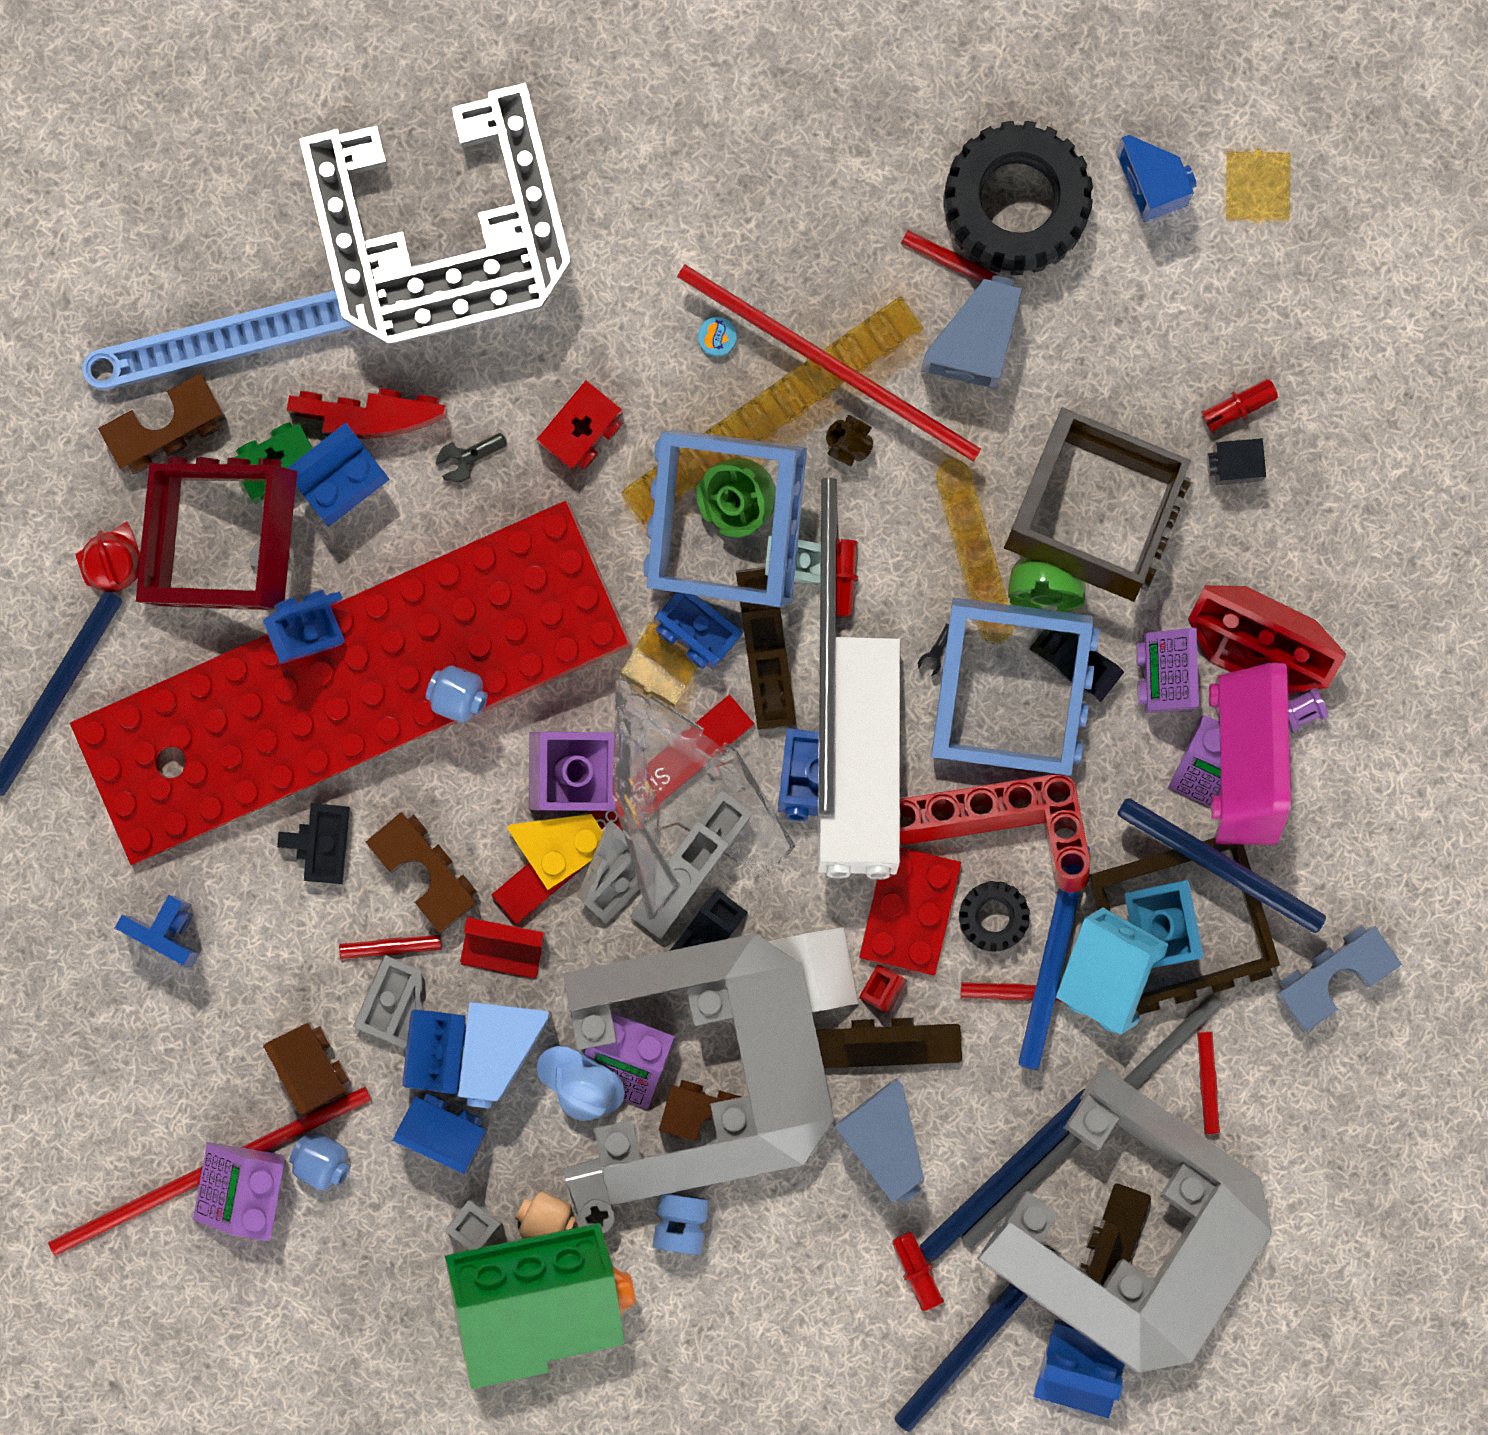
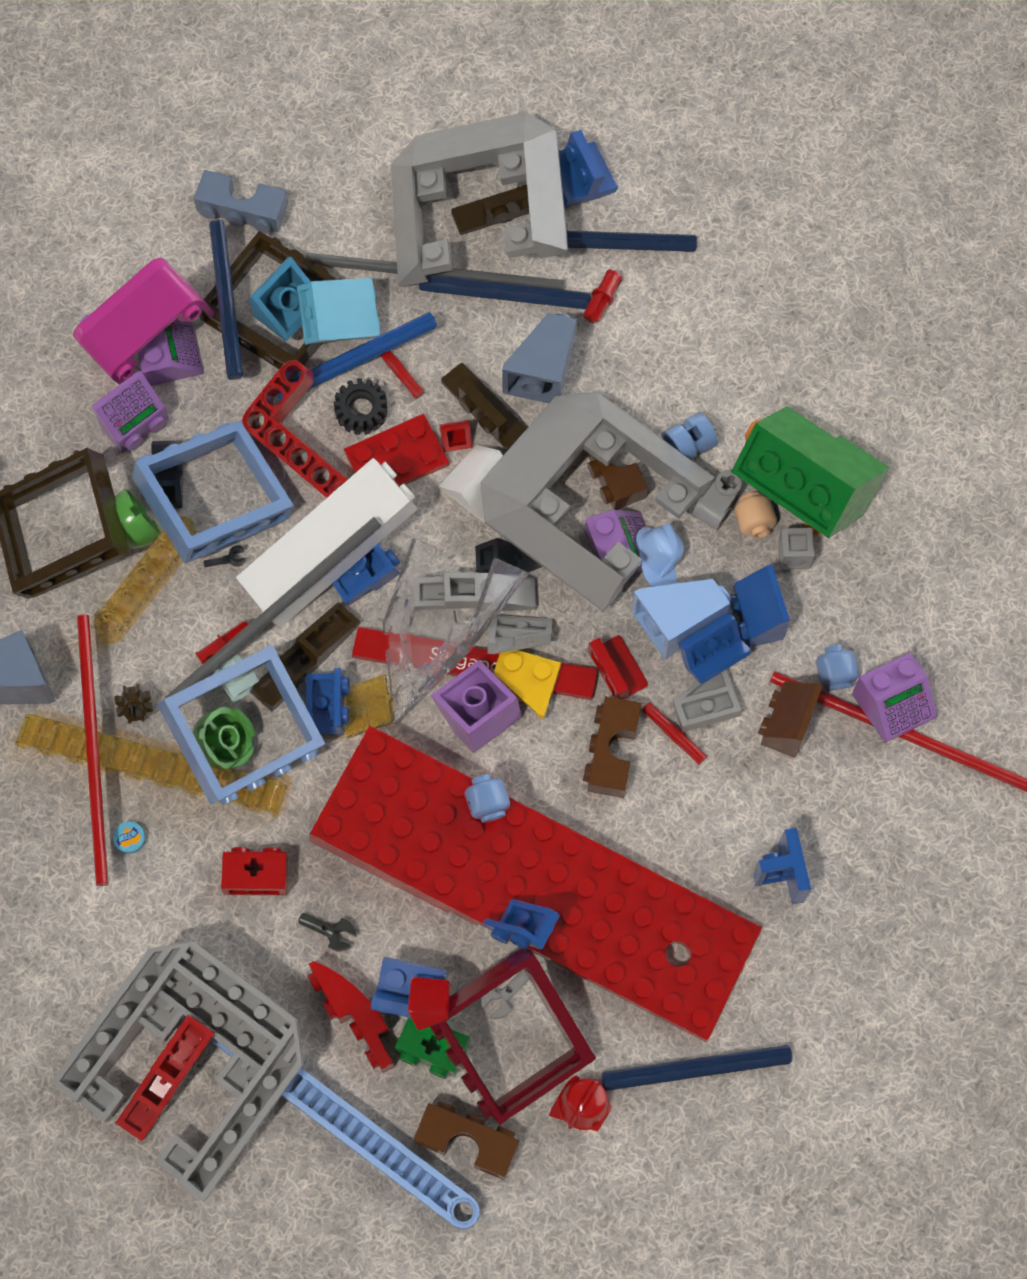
camera: 130 degrees left, 15 degrees down
black hinge [277,803,350,885] -> none
red wedge [1187,585,1346,694] -> none
red piece [1197,1032,1220,1134] -> none
none -> red slope [115,1014,215,1142]
none -> red slope [408,977,451,1030]

